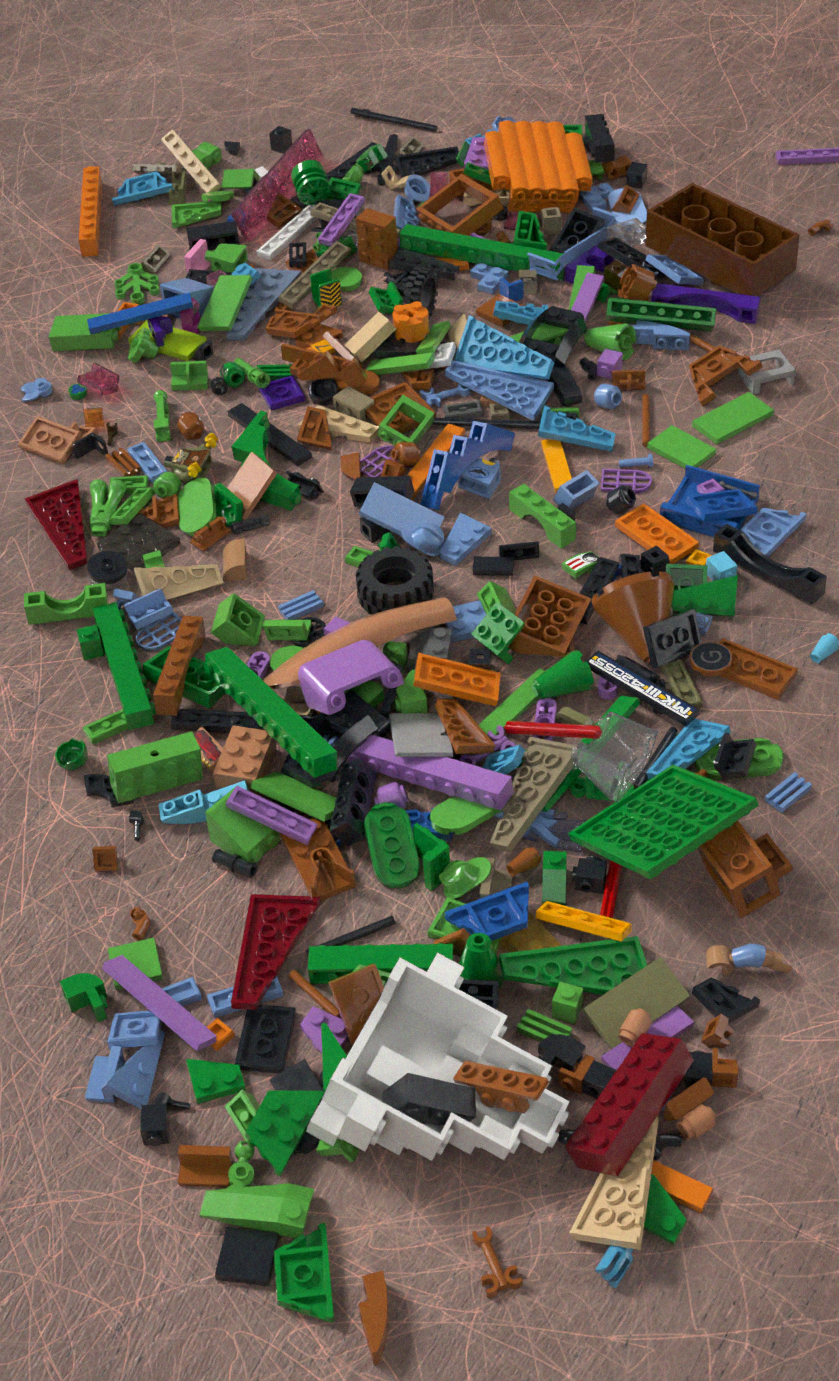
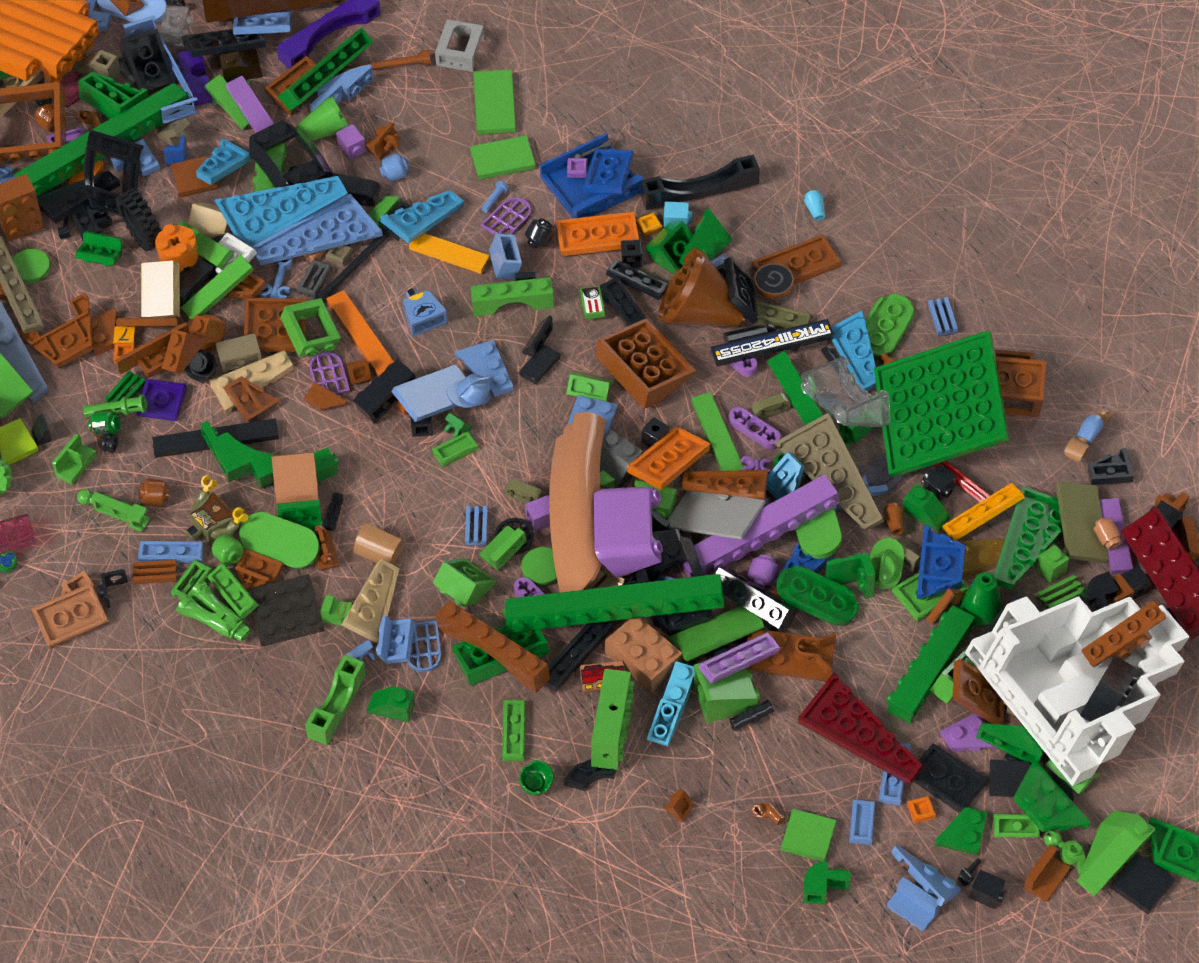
camera: 60 degrees left, 10 degrees up
dark red wing [24,479,87,570] -> none
clear orange tile [83,407,105,427] -> none
black piece [87,551,128,591] -> none
green brick [92,602,156,730] -> none
medium lavender tile [103,955,217,1051] -> none
dark brown hand [106,423,118,446] -> none
medium blue tile [108,1010,163,1049] -> none
black hand [129,810,144,841] -> none
black hinge [286,471,324,499] -> none
dark orange bar [289,970,341,1018] -> none
black bar [305,916,396,958] -> none
piece [310,269,342,308] -> none
black tyre [356,546,434,614] -> none
dark orange head [391,442,421,467] -> none
blue arch [420,421,515,510] -> none
green bracket [471,602,525,665] -> none
red axle [504,721,602,739] -> none
green cone [532,650,594,699] -> none
black arm [579,357,597,381] -> none
dark orange brick [618,264,657,301] -> none
dark orange bar [642,394,650,447] -> none
dark orange wing [689,346,763,407] -> none
dark orange tile [701,1014,734,1048] -> none
black bracket [714,733,757,780] -> none
medium blue wing [741,508,806,557] -> none
none -> black wedge [84,130,144,217]
none -> olive beam [504,479,545,503]

